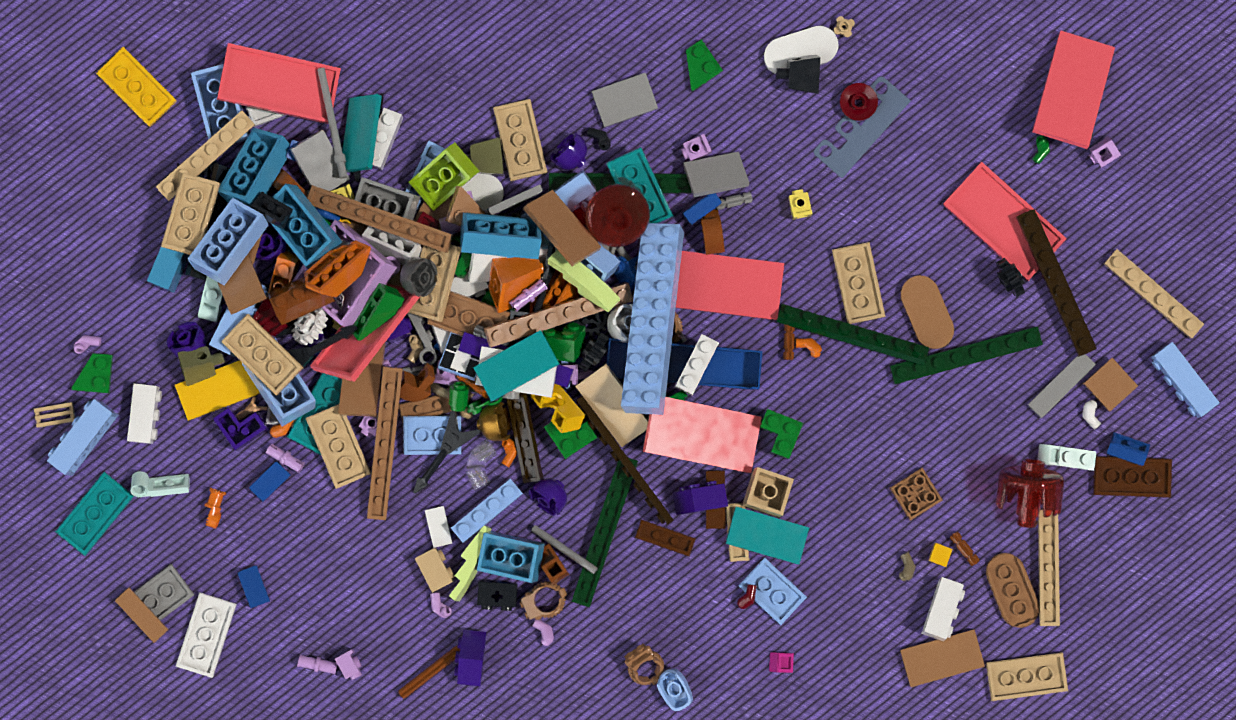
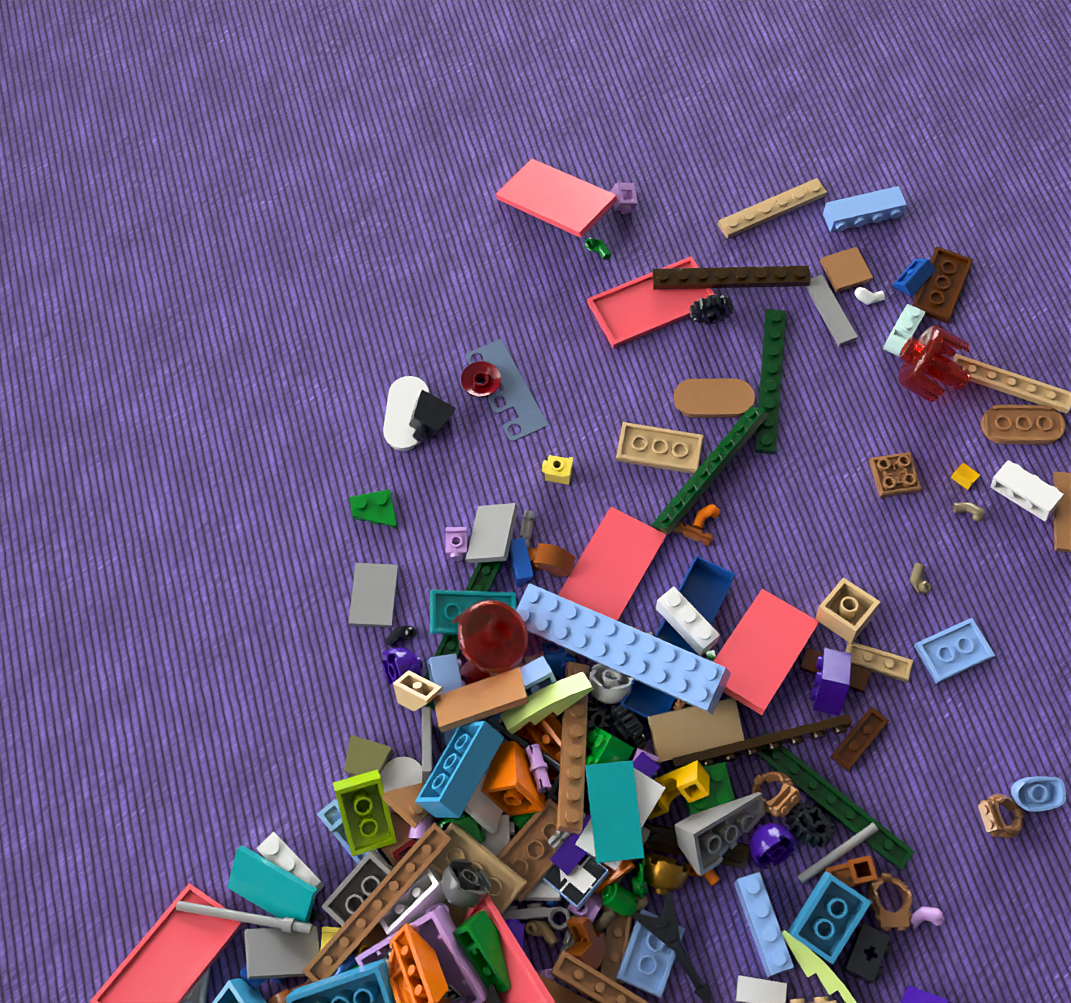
camera: 65 degrees left, 20 degrees down
clear cylinder [466,439,498,491] -> none
tan tile [493,99,548,182] -> none
teal tile [725,506,809,565] -> none
dark red arm [737,584,757,609] -> none
green brick [760,409,803,460] -> none
dark pink slope [769,652,794,673] -> none
tan plate [833,16,855,37] -> none
dark orange axle [950,532,980,566] -> none
none -> tan slope [393,670,442,711]
none -> light grey wedge [674,792,765,876]
none -> medium nougat piece [751,771,802,818]
none -> black gear [785,800,835,848]
none -> dark tan arm [910,563,931,594]

